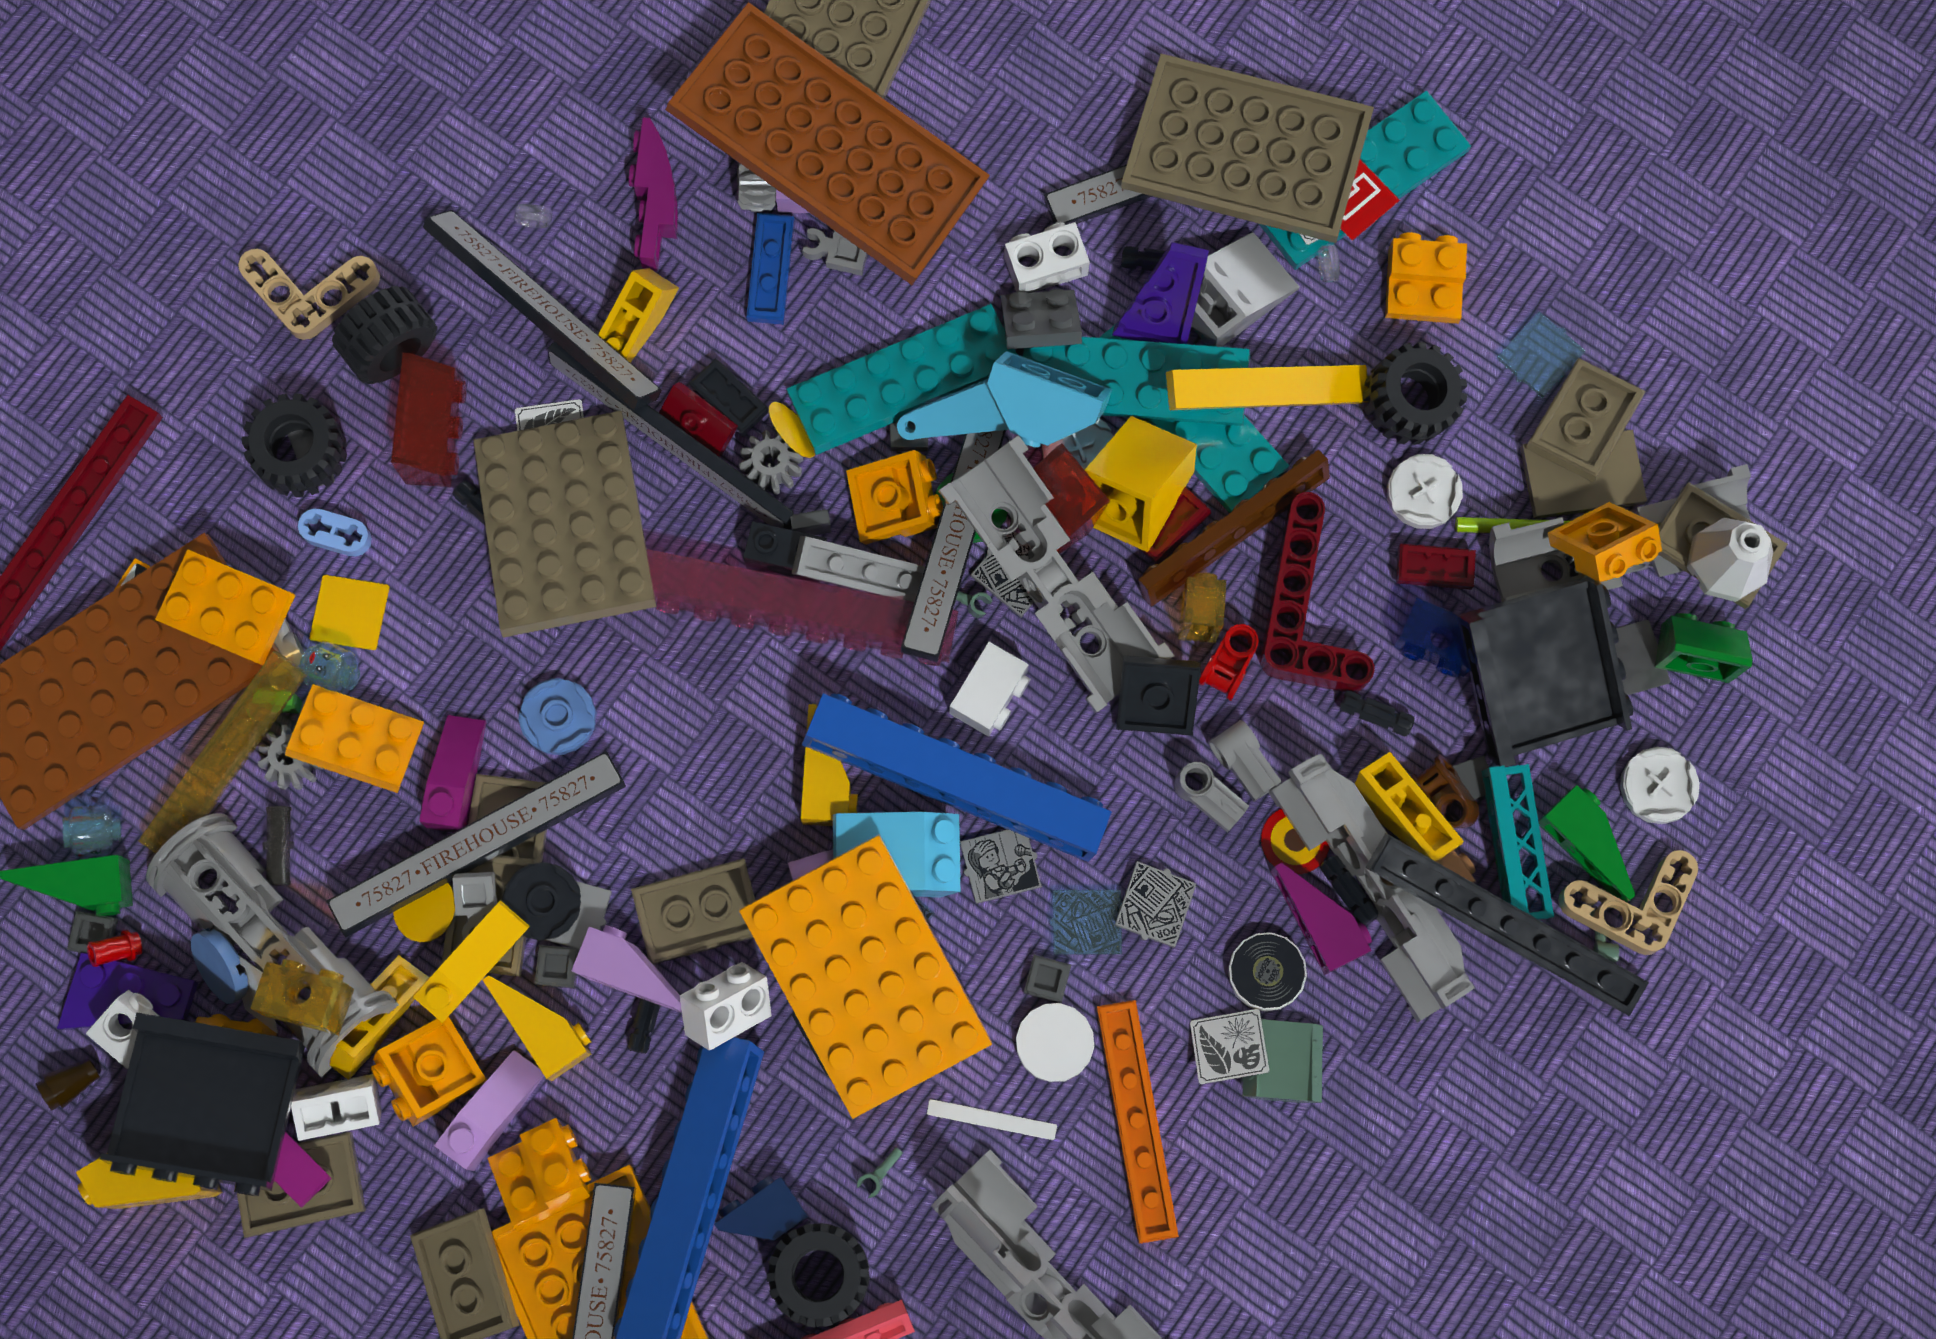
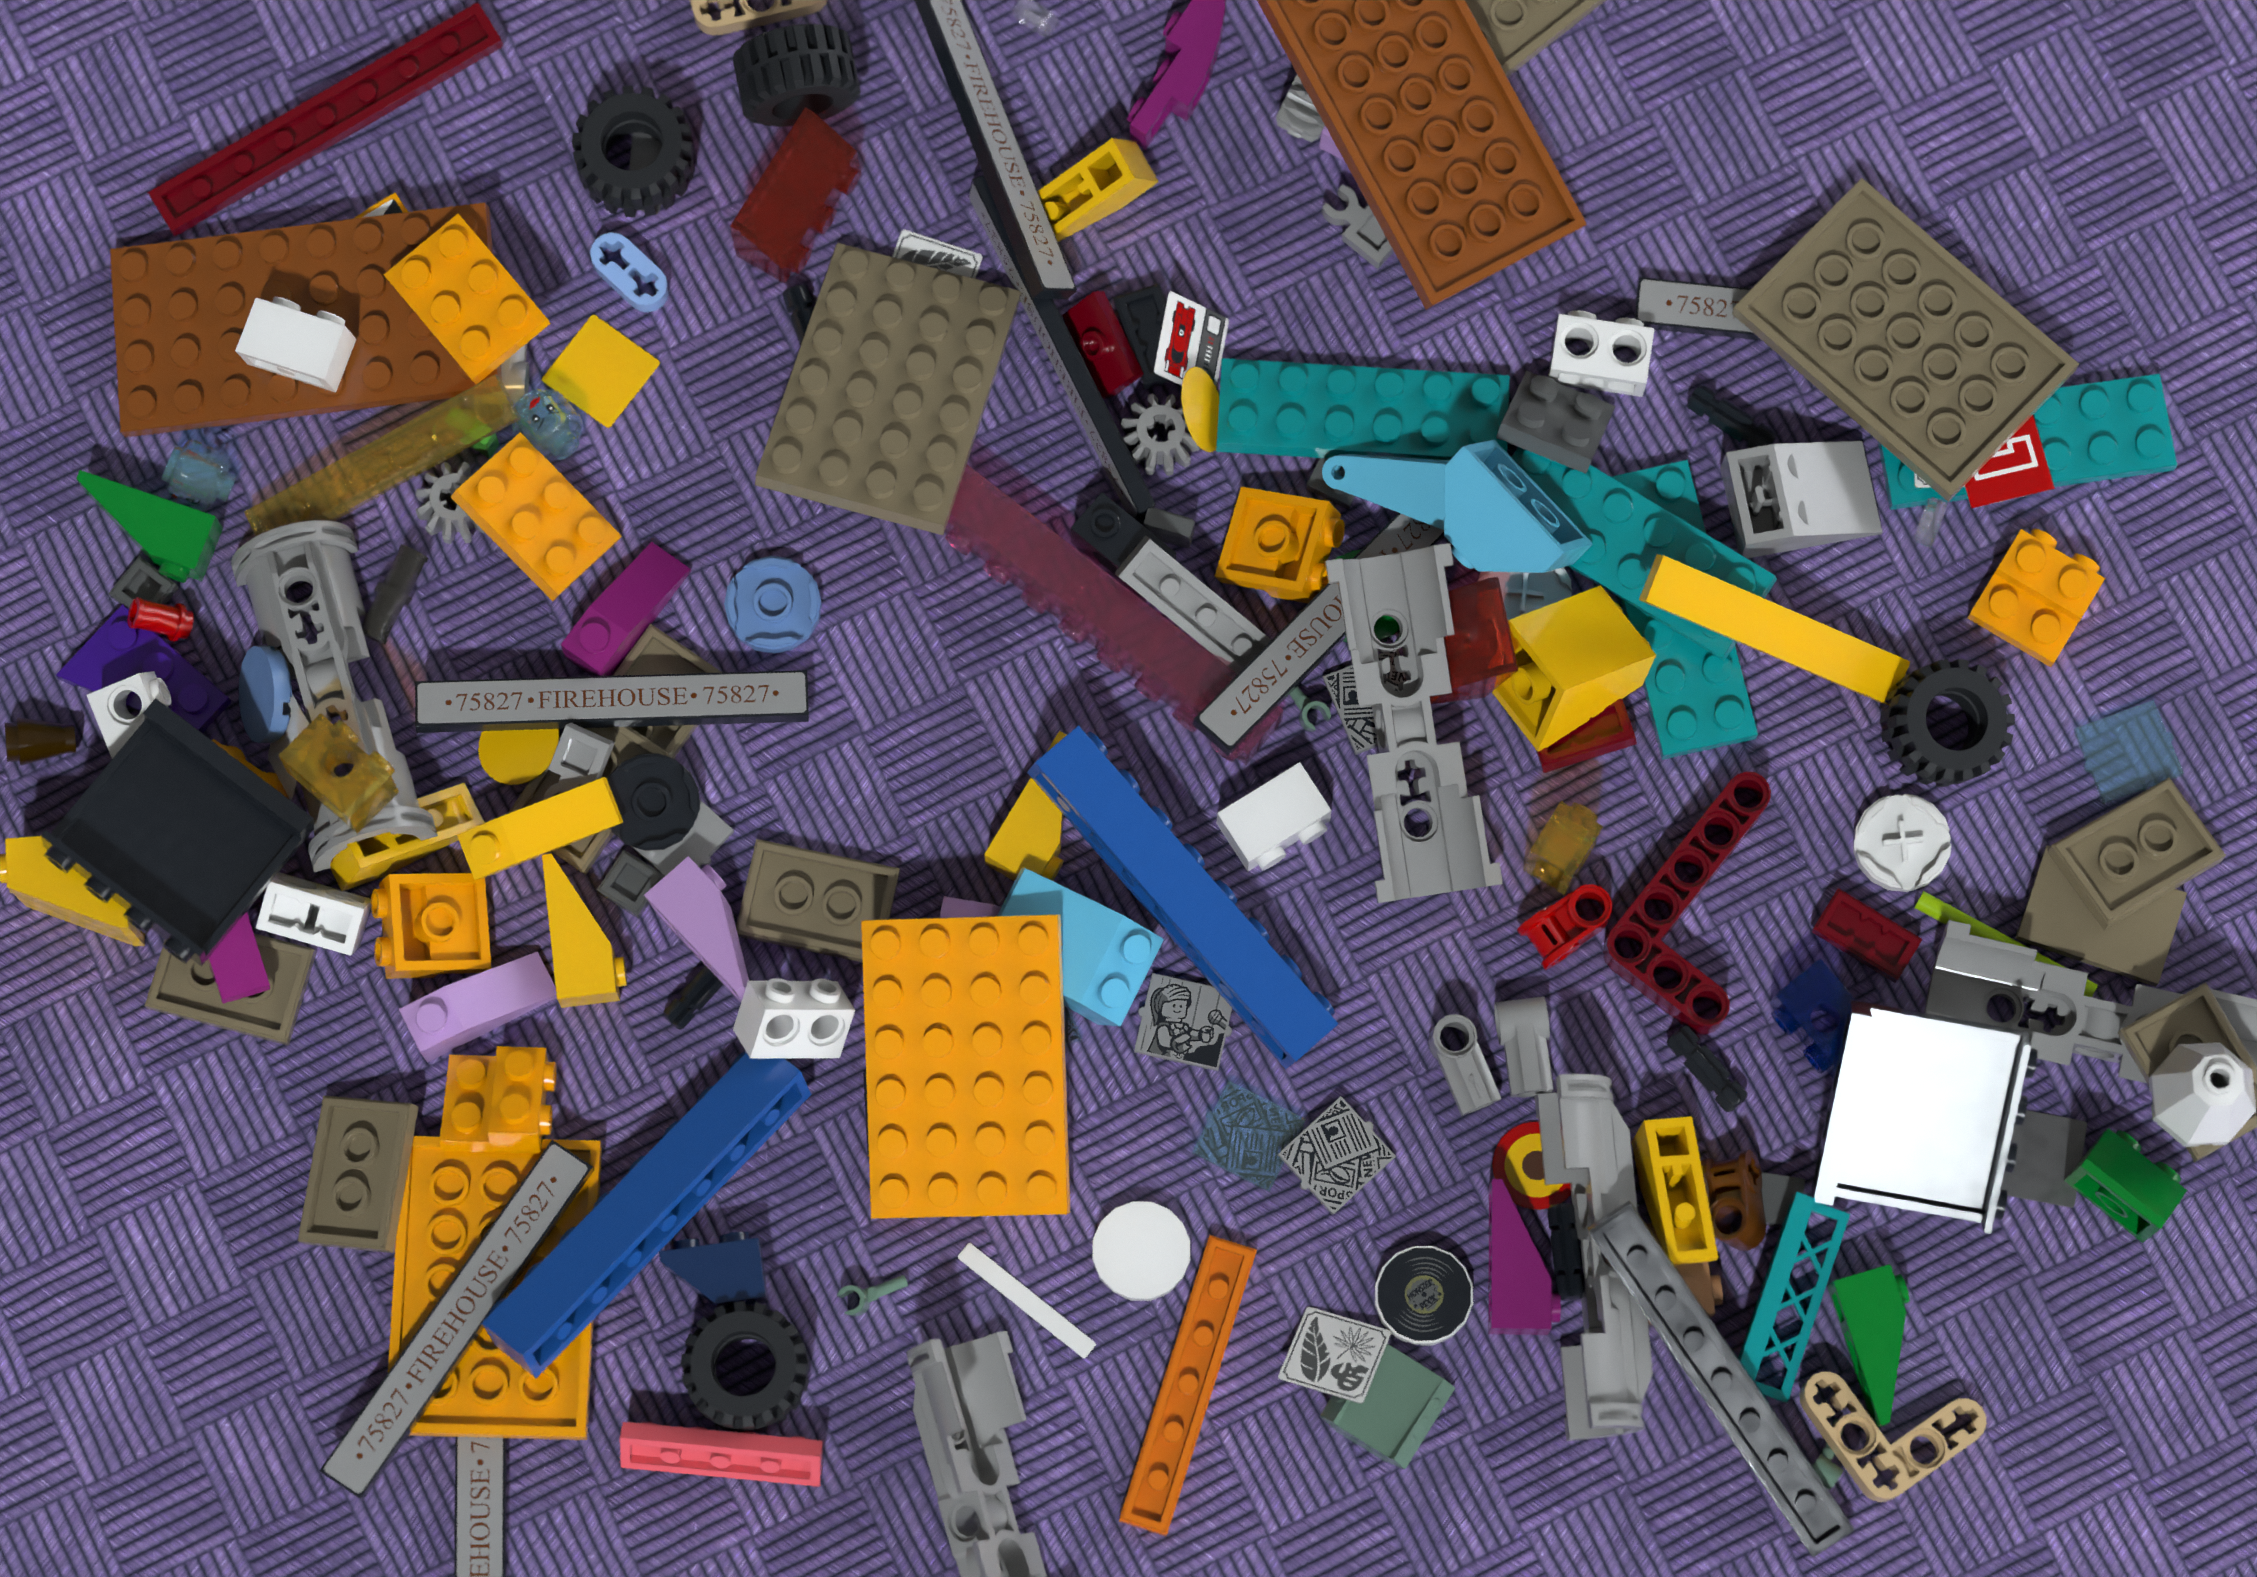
camera: 30 degrees right, 0 degrees up
blue tile [746,213,795,325] -> none
dark grey tile [1023,955,1071,1003] -> none
dark purple wing [1112,242,1209,344] -> none
black tile [1116,656,1201,736] -> none
reddish brown plate [1138,449,1330,607] -> none
light orange plate [1548,502,1662,582] -> none
white tile [1620,747,1700,824] -> none
none -> white brick [235,297,356,392]
none -> sticker [1154,291,1229,387]

